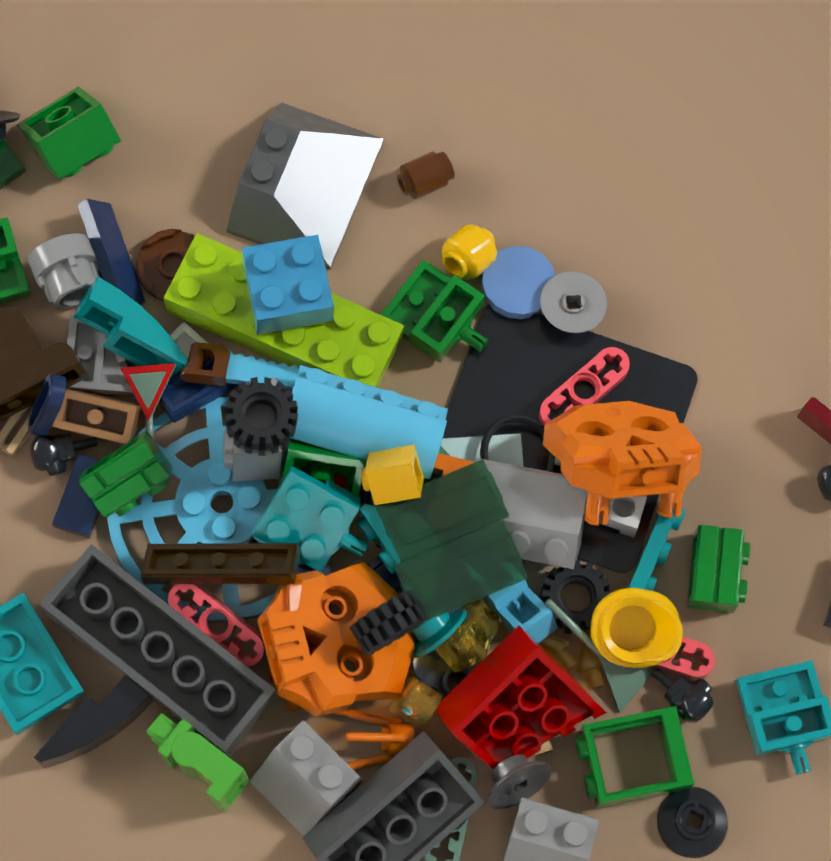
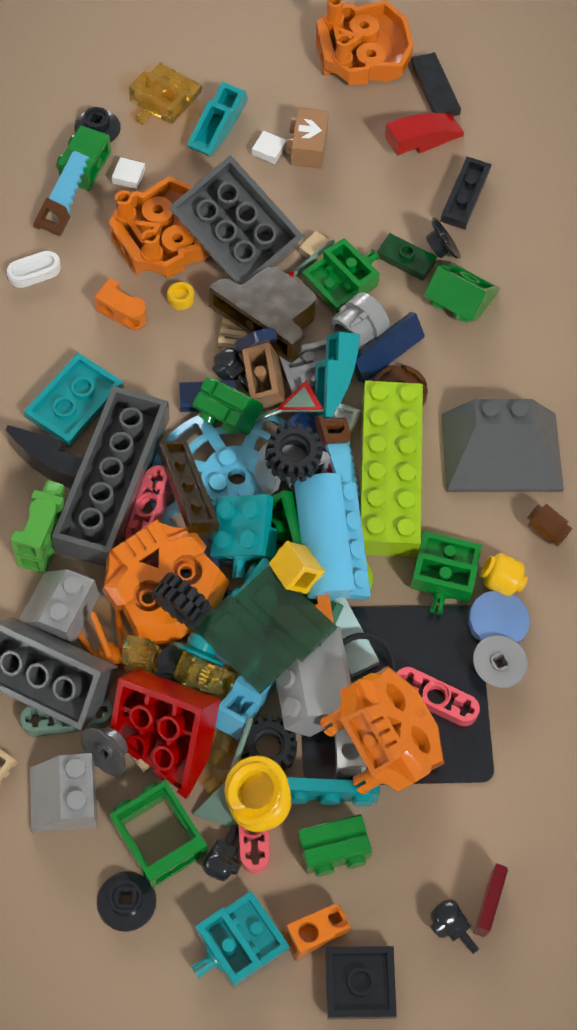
camera: 70 degrees right, 10 degrees down
dark azure brick [242,234,334,335] -> none
none -> orange leg [282,904,352,961]

